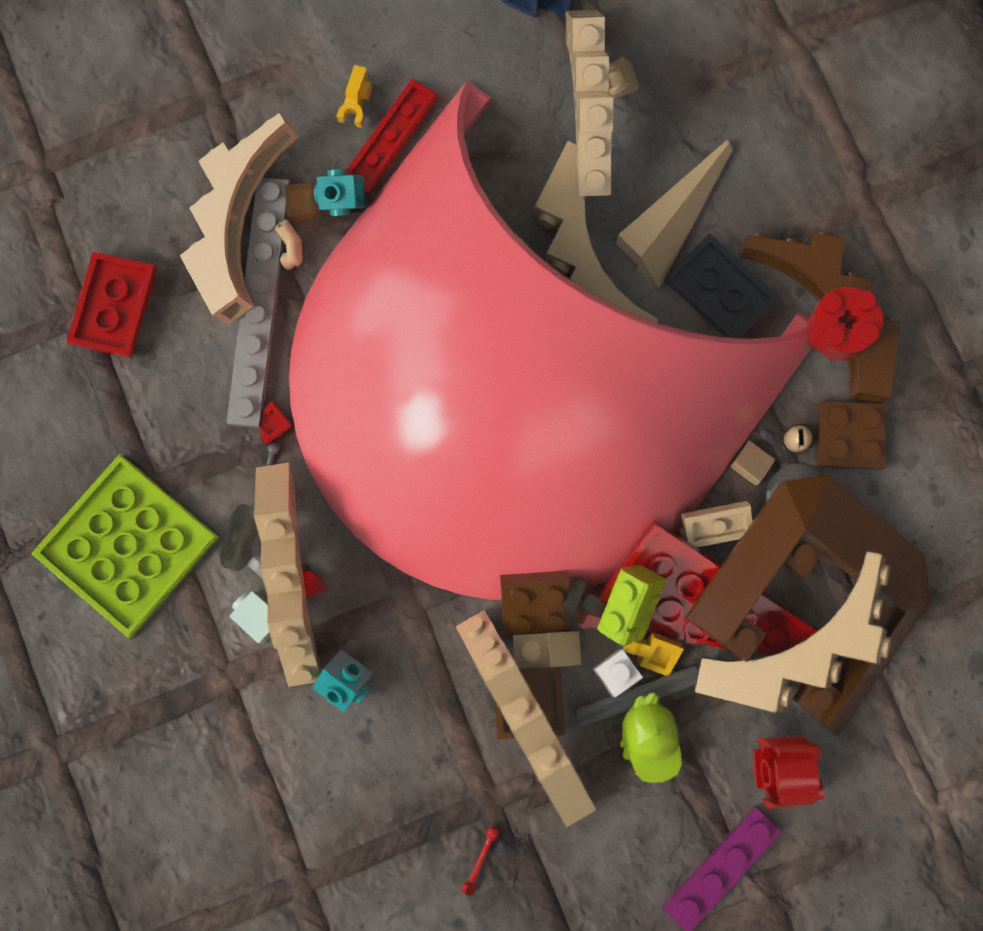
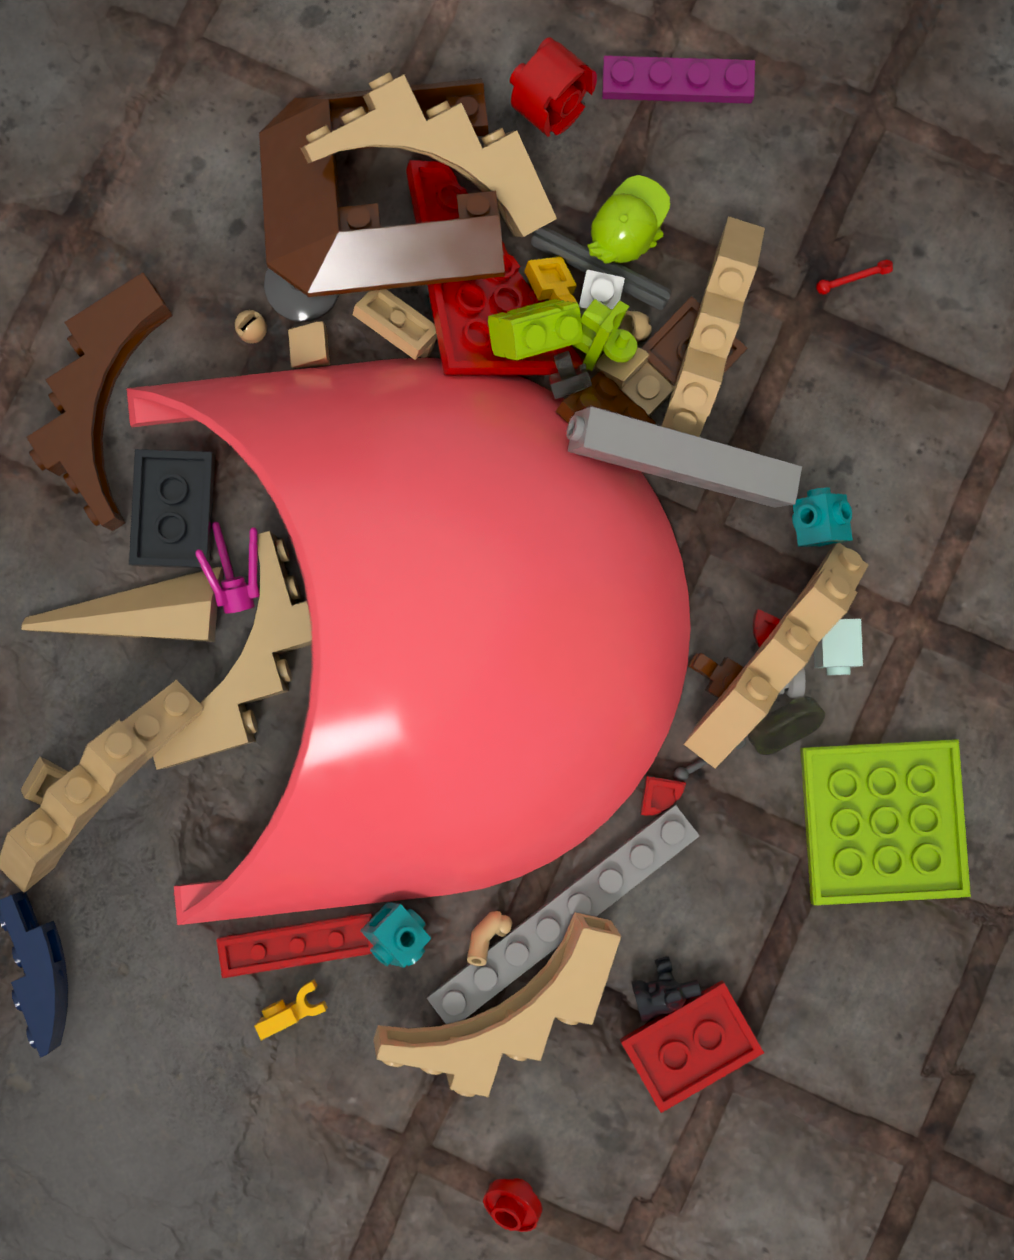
camera: 130 degrees left, 5 degrees up
clear orange slope [285,183,317,225] -> none
red brick [807,287,883,361] -> none
reddish brown plate [817,401,886,471] -> none
none -> dark pink plant [195,522,260,614]
none -> red plate [483,1178,543,1232]
none -> light grey brick [566,407,802,508]
none -> lime hips [573,299,637,371]
none -> tan hinge [619,311,652,342]
none -> black piece [631,956,702,1022]
none -> reddish brown plate [688,653,744,698]

